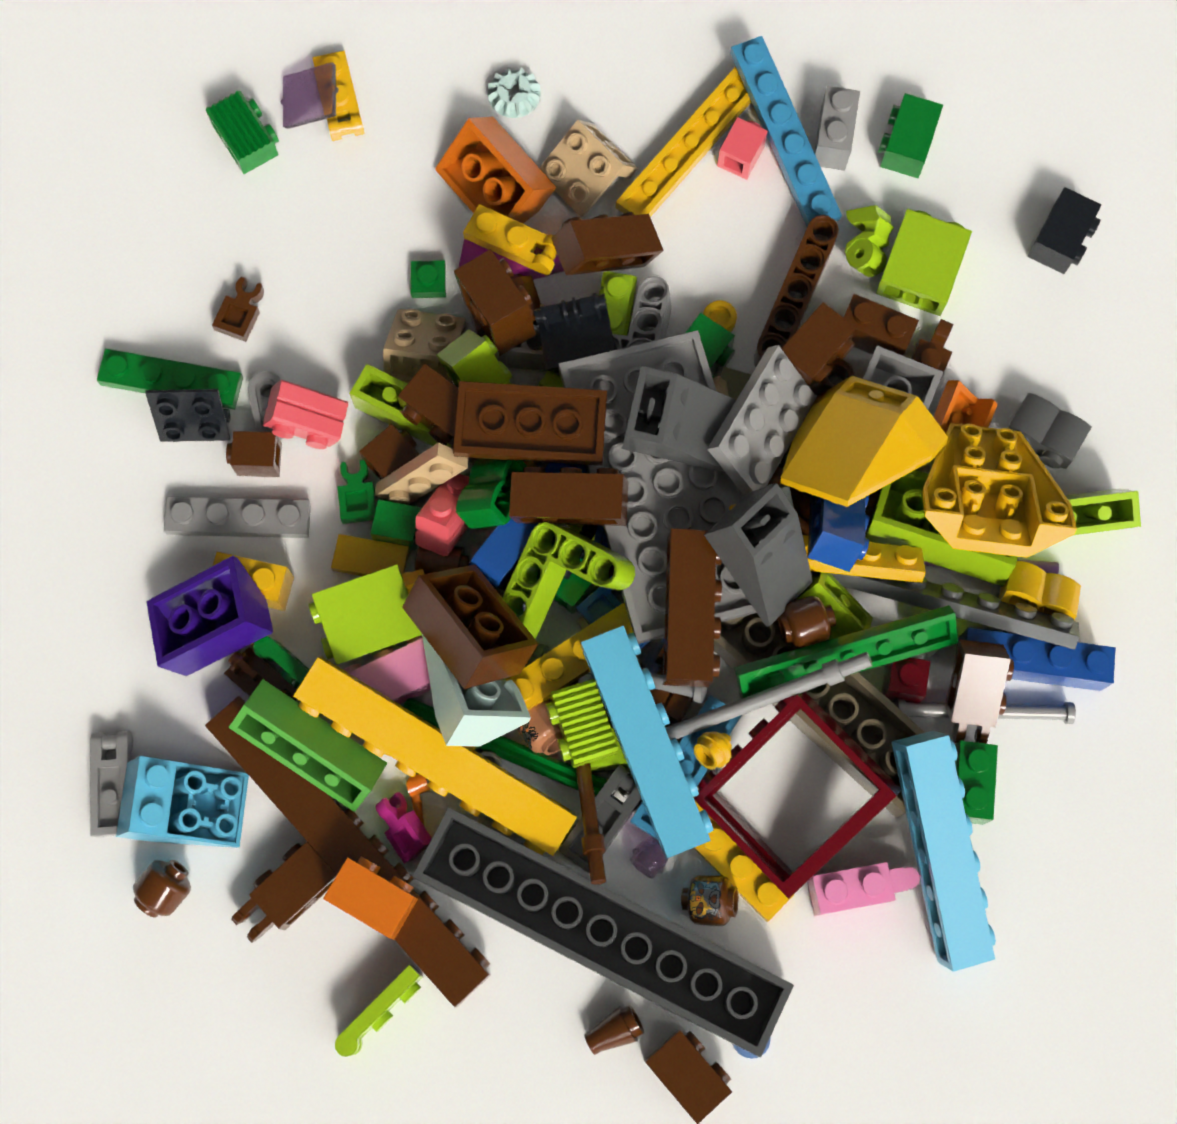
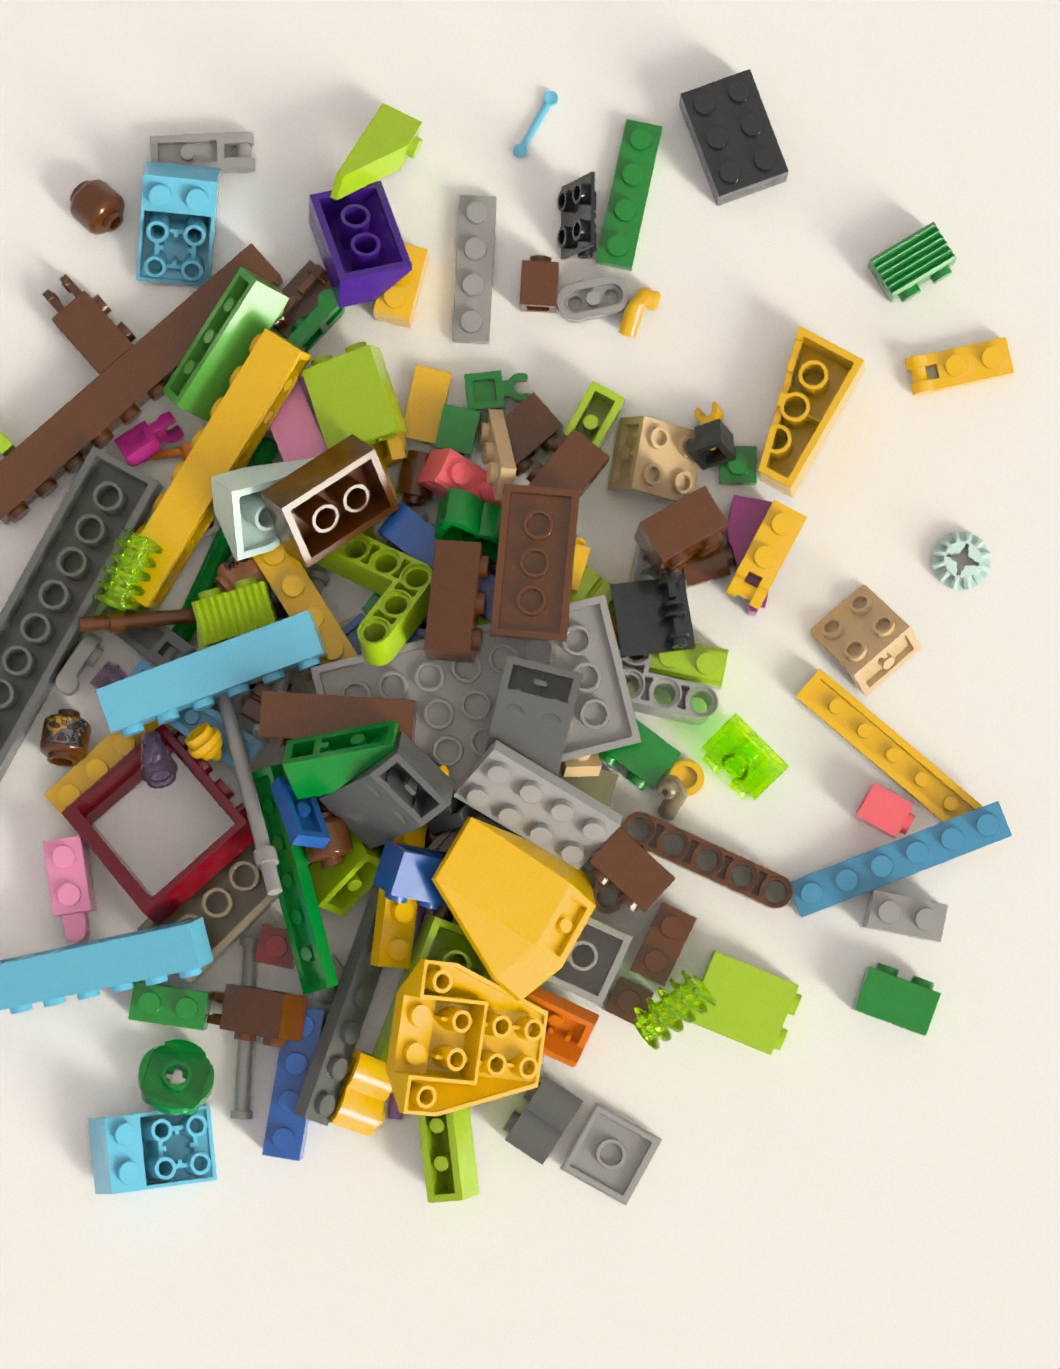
camera: 95 degrees right, 10 degrees up
reddish brown plate [212,276,264,342] -> none
coral brick [263,379,349,449] -> none
clear purple piece [280,62,339,129] -> none
orange brick [323,856,418,940] -> none
orange slope [435,116,556,224] -> none
lime brick [436,329,513,388] -> none
reddish brown brick [551,212,664,276] -> none
lime leg [845,205,894,277] -> none
black brick [1027,187,1102,274] -> none
none -> light grey plate [56,631,104,696]
none -> medium azure slope [88,1105,217,1194]
none -> clear neon green piece [92,527,163,611]
none -> green plate [138,1039,214,1115]
none -> clear purple cone [139,732,178,789]
none -> blue plate [271,777,331,849]
none -> green slope [282,720,398,799]
none -> lime slope [330,103,423,200]
none -> medium azure hinge [513,91,558,158]
none -> light grey plate [560,1102,662,1206]
none -> yellow arm [618,287,661,337]
none -> clear neon green piece [633,969,717,1050]
none -> dark tan arm [656,774,688,820]
none -> black brick [679,69,789,206]
none -> pearl dark grey piece [687,402,736,470]
none -> clear neon green slope [700,713,789,802]
none -> yellow wedge [758,326,865,497]

